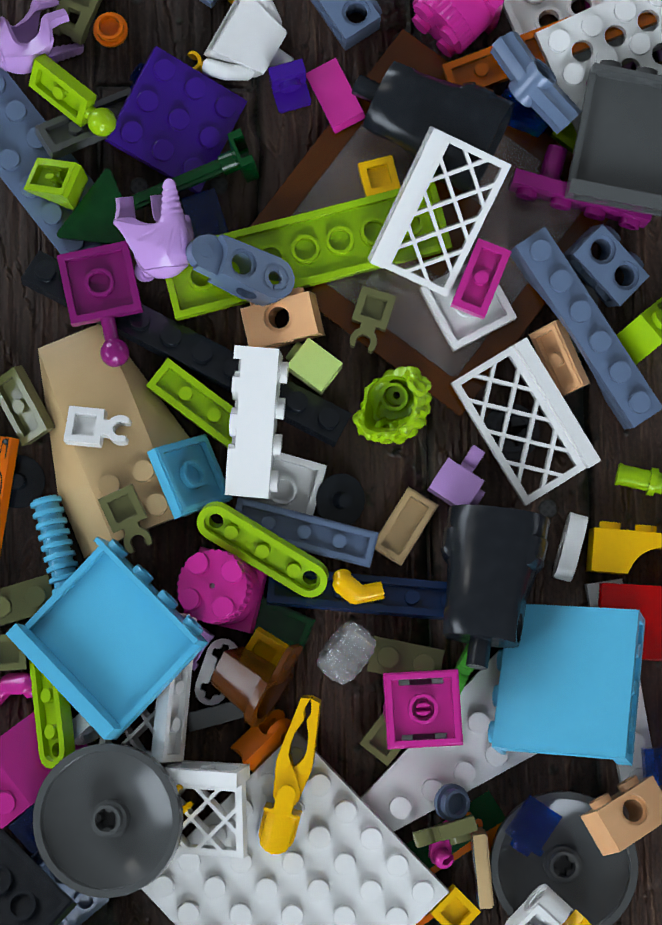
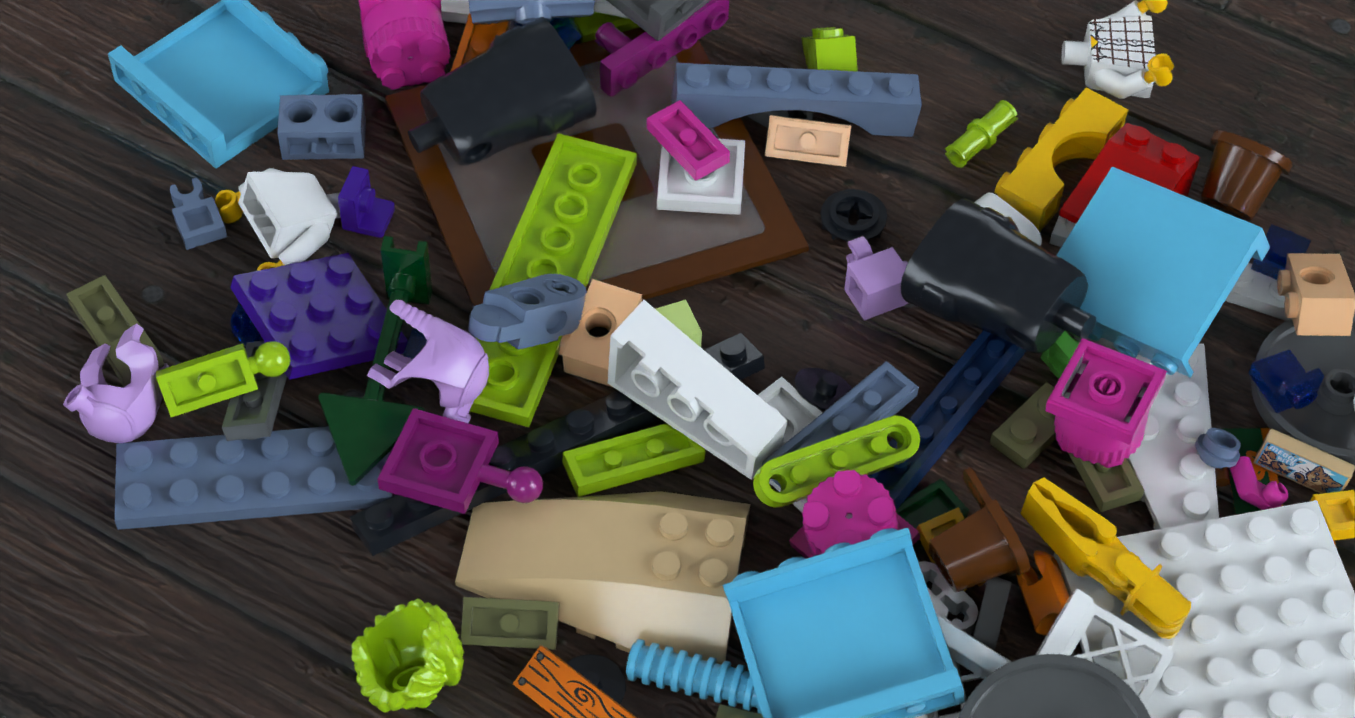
camera: 55 degrees left, 30 degrees down
lime slope [23,157,88,211] -> none
white plate [63,406,132,448] -> none
orange plate [93,12,128,48] -> none
olive plate [98,484,153,554] -> none
medium azure tile [147,434,233,520] -> none
dark pink tile [306,58,365,134] -> none
clear gear [317,621,376,685] -> none
yellow arm [332,569,385,605] -> none
olive plate [349,286,397,354] -> none
lime hair [352,366,432,445] -> none
yellow plate [357,155,401,197] -> none
white fence [368,126,511,297] -> none
tan tile [375,486,439,566] -> none
olive plate [412,814,478,848] -> none
white fence [450,337,601,506] -> none
sand blue brick [564,224,649,307] -> none

